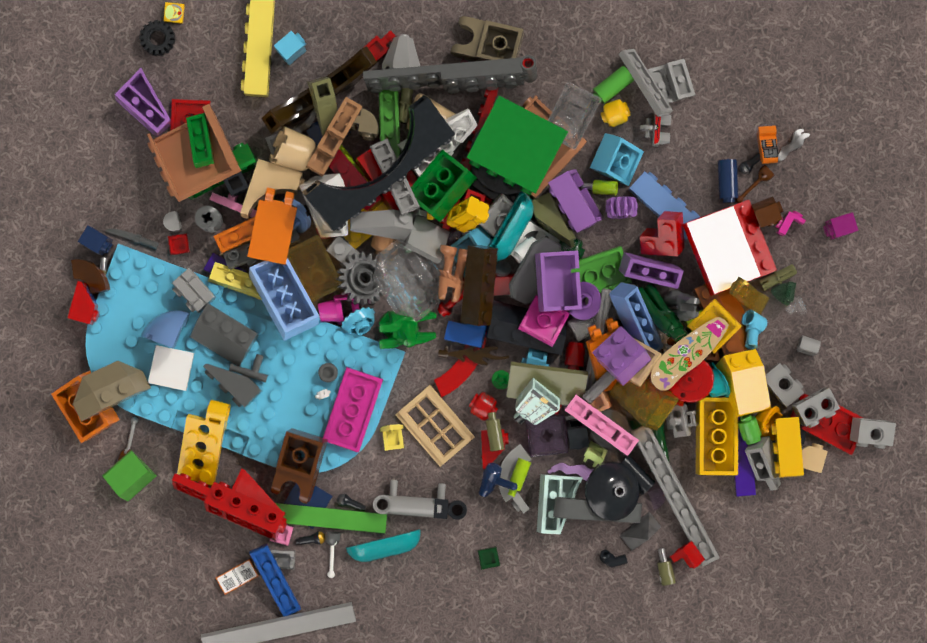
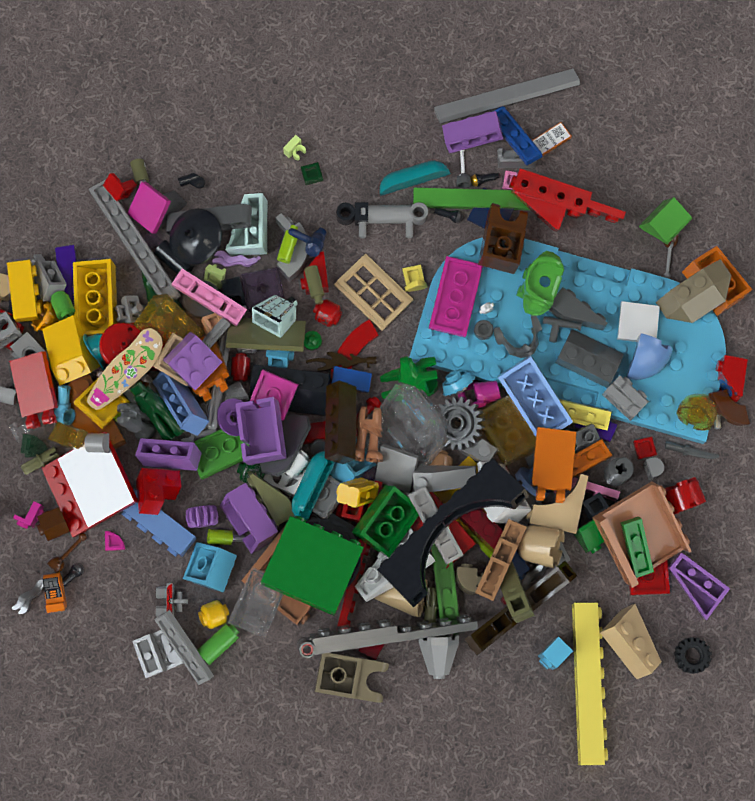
camera: 170 degrees right, 10 degrees down
dark blue brick [78,225,113,256] -> none
tile [163,2,185,24] -> none
yellow hinge [177,400,231,485] -> none
red plate [363,30,396,62] -> none
dark blue brick [718,159,738,203] -> none
none -> tile [9,351,58,429]
none -> light grey brick [84,433,109,453]
none -> dark pink tile [105,531,126,551]
none -> dark pink tile [127,182,171,234]
none -> yellowish green tile [283,135,306,161]
none -> medium lavender brick [442,111,503,153]
none -> dark grey helmet [494,315,542,358]
none -> bright green piece [516,251,564,316]
none -> tan wedge [600,604,661,679]
none -> red brick [665,477,707,515]
none -> clear yellow cylinder [676,394,717,431]

